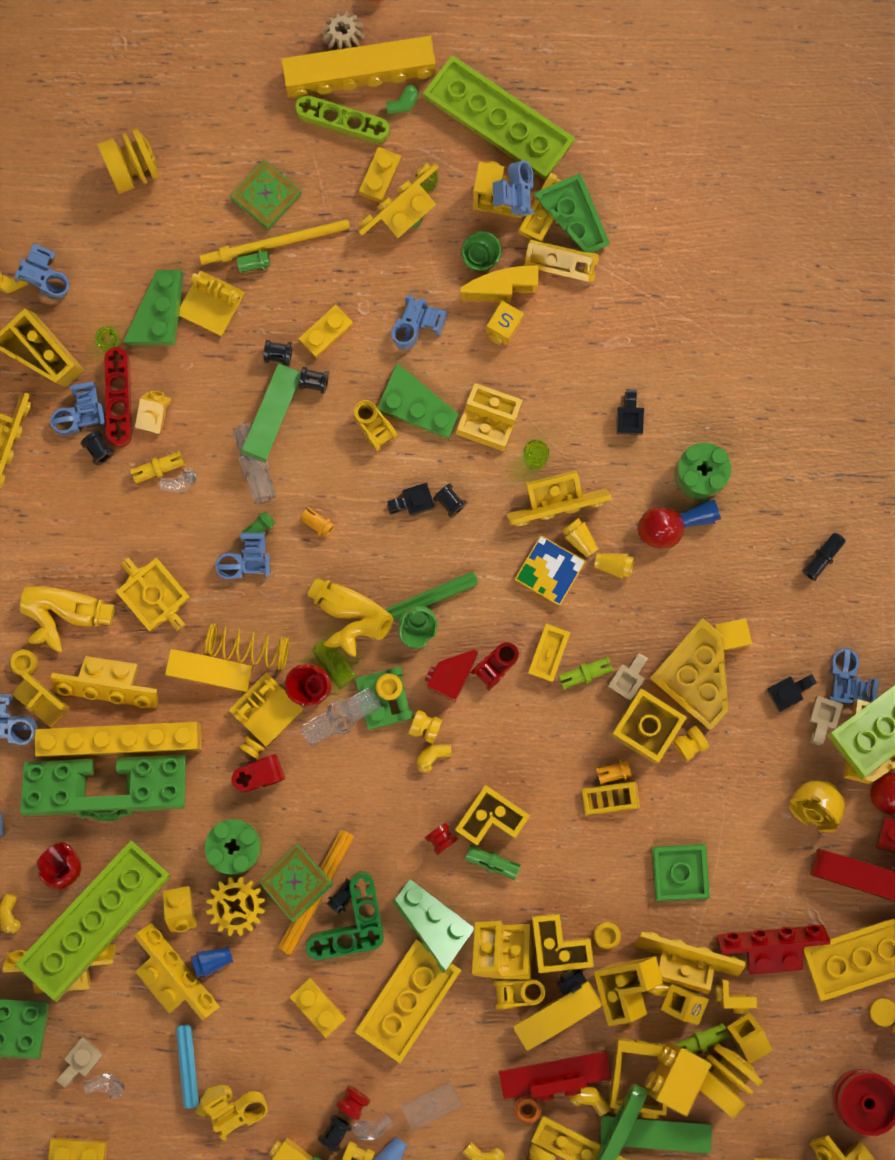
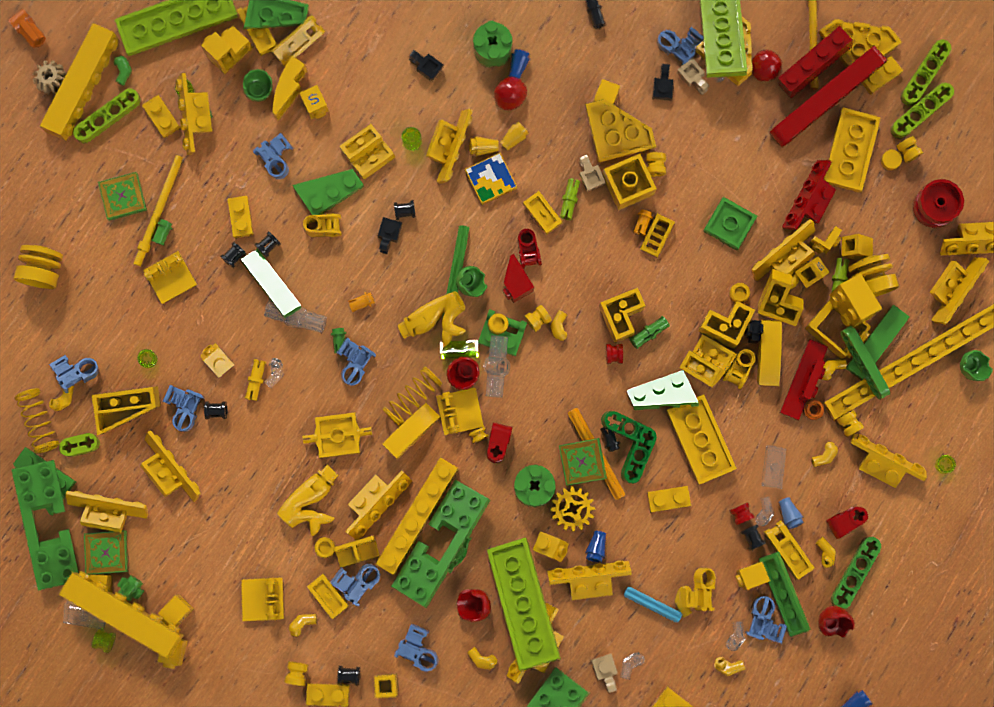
camera: 55 degrees left, 0 degrees up
red beam [104,347,132,448] -> none
bright green wing [123,270,184,346] -> none
medium blue piece [493,160,534,217] -> none
yellow cylinder [789,781,845,833] -> none

